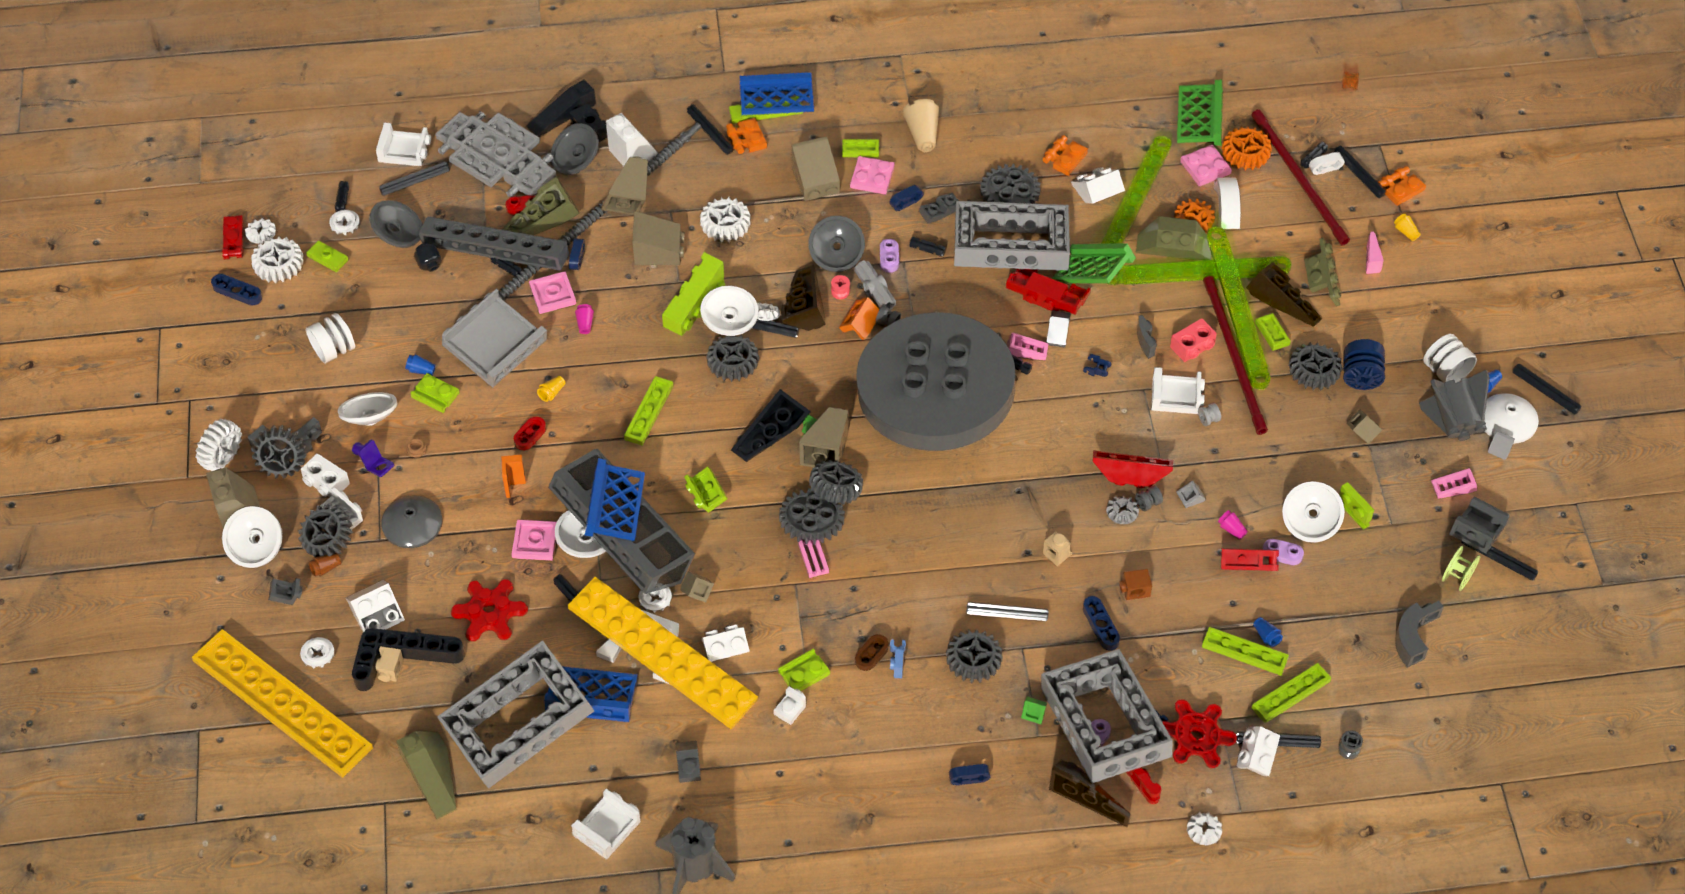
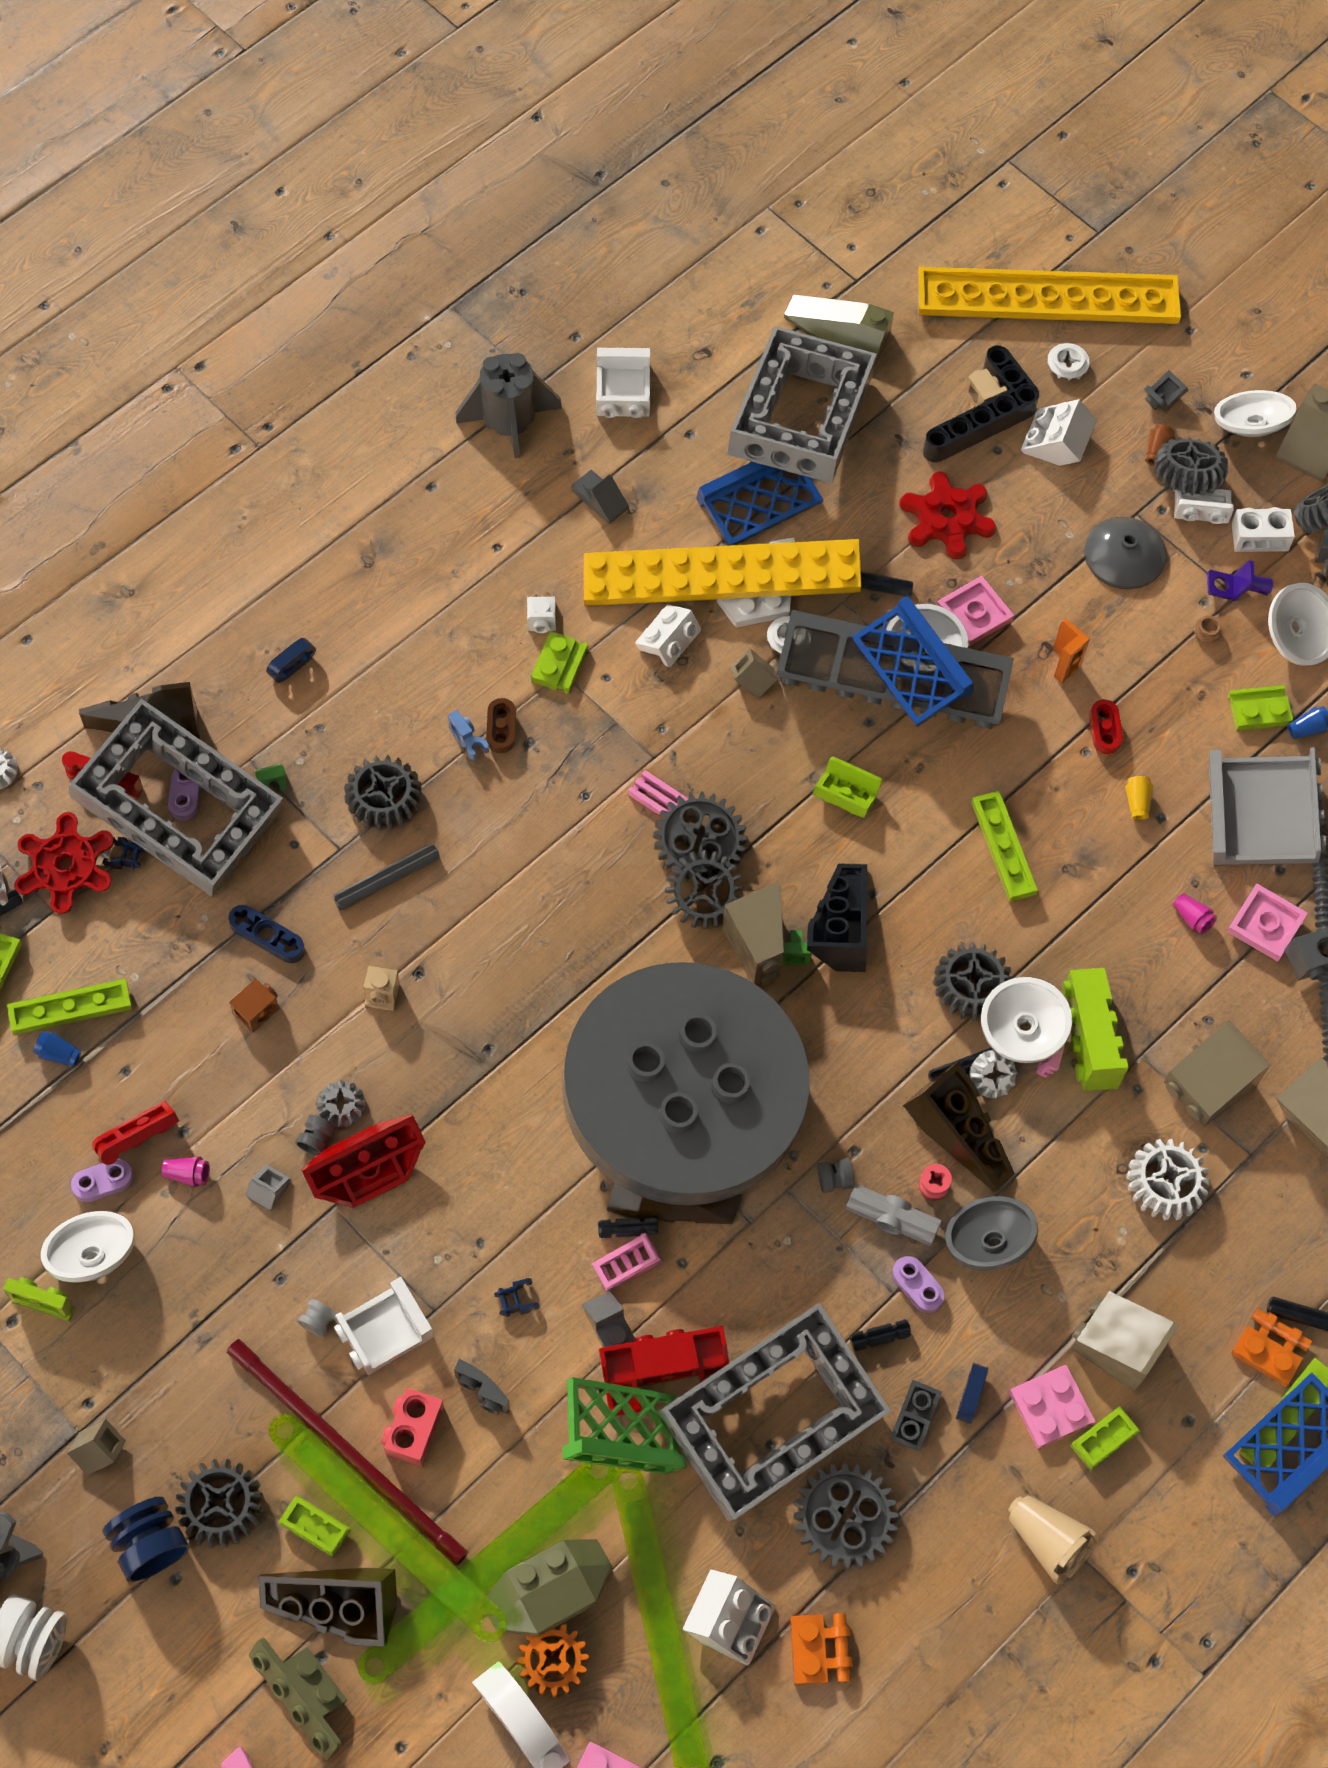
camera: 140 degrees right, 10 degrees up
dark blue beam [569,238,585,270] -> none
orange panel [839,297,880,340] -> none

